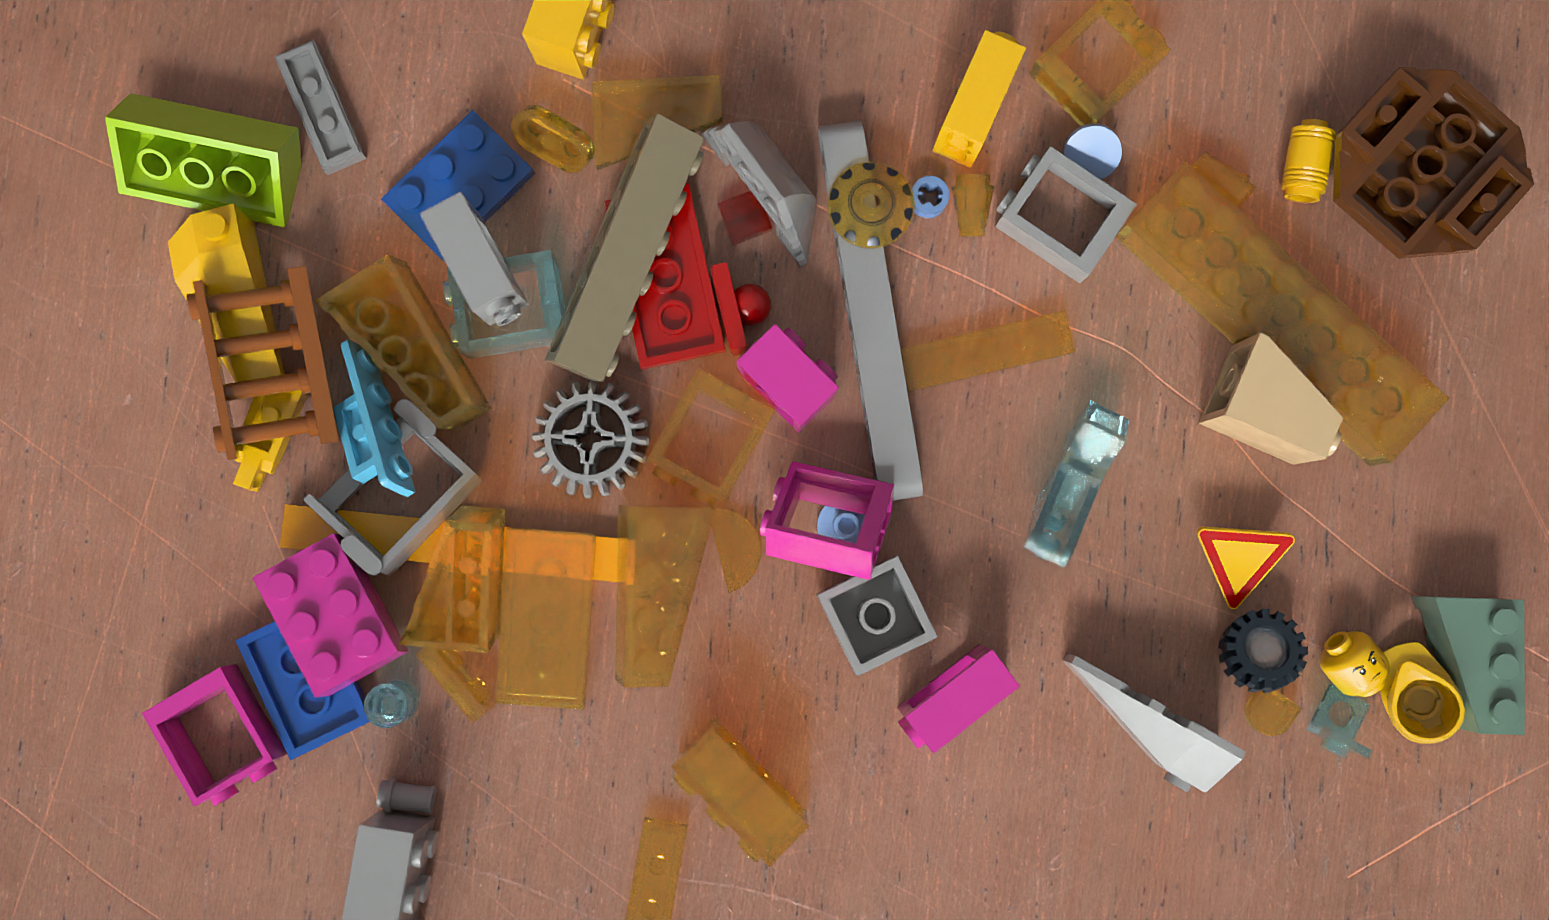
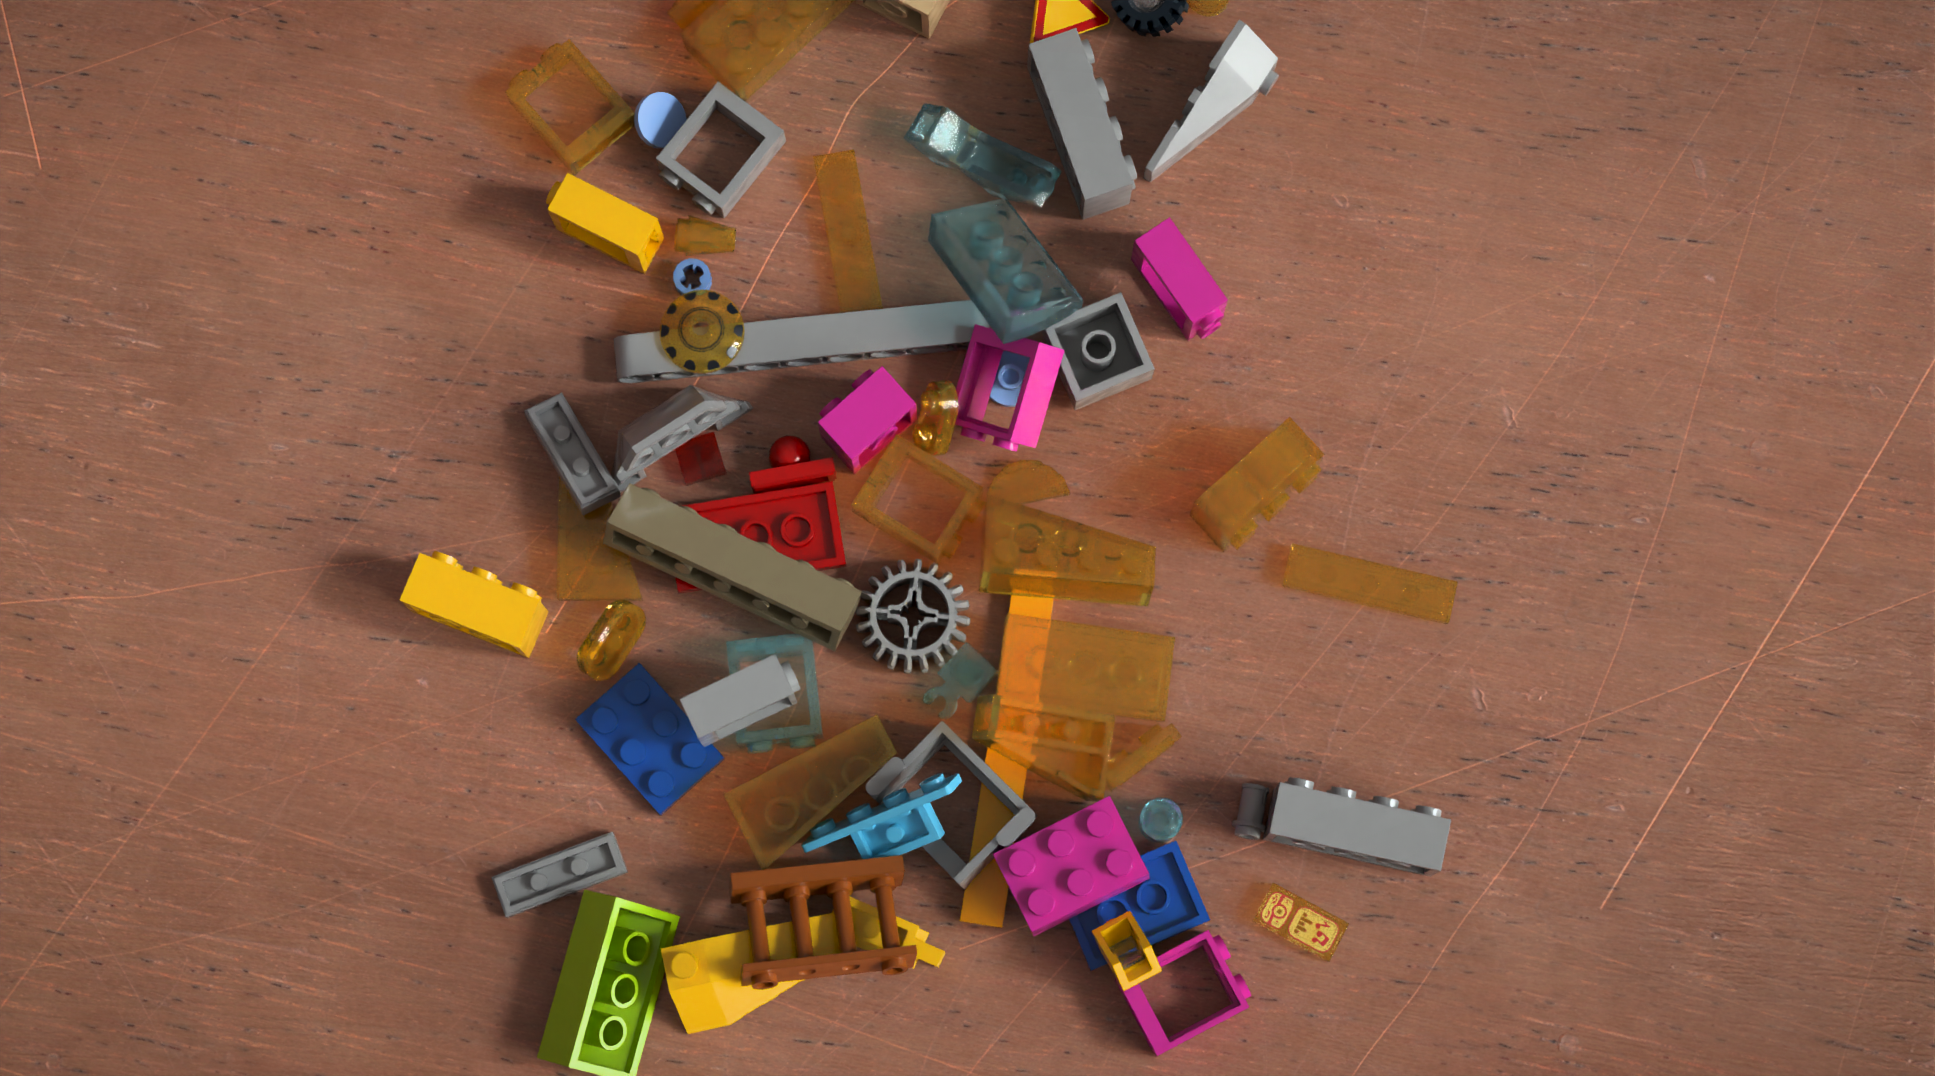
camera: 85 degrees left, 5 degrees down
none -> light grey tile [524,392,621,515]
none -> clear yellow plate [913,380,958,457]
none -> clear light blue plate [922,642,999,719]
none -> clear light blue slope [928,198,1083,344]
none -> light grey brick [1027,28,1137,220]
none -> yellow window [1092,910,1162,991]
none -> clear yellow tile [1252,883,1349,962]

